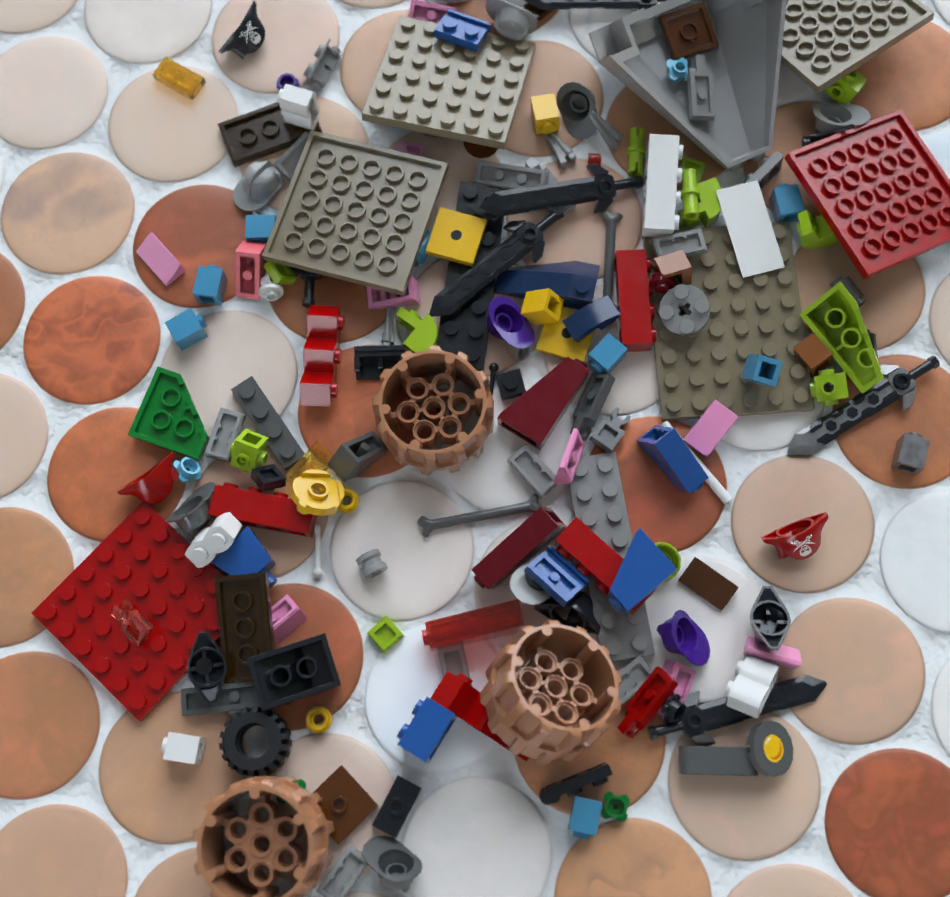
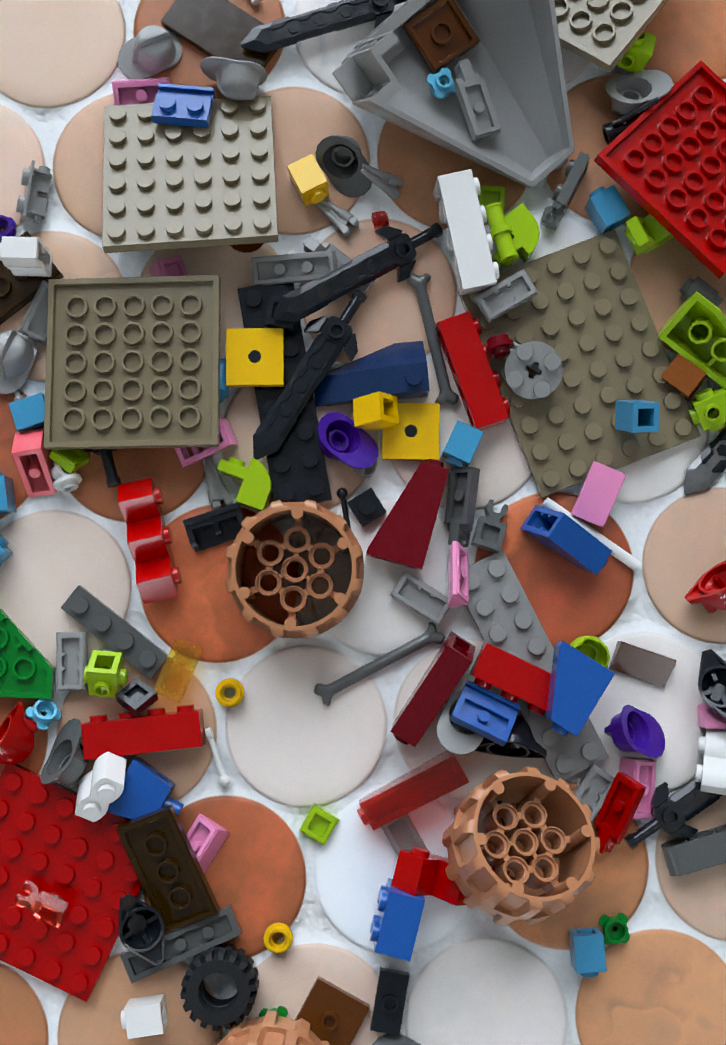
camera: 25 degrees left, 10 degrees up
black slope [247,633,341,711] -> none
yellow plate [291,469,344,516] -> none
dark grey slope [328,431,389,482] -> none
light grey wheel [356,549,388,579] -> none
black hinge [538,762,613,806] -> none
dark blue slope [562,295,622,343] -> none
lime pin [626,127,646,177] -> none
panel [654,250,692,285] -> none
black plate [661,694,686,724] -> none
white sticker [716,180,785,278] -> none

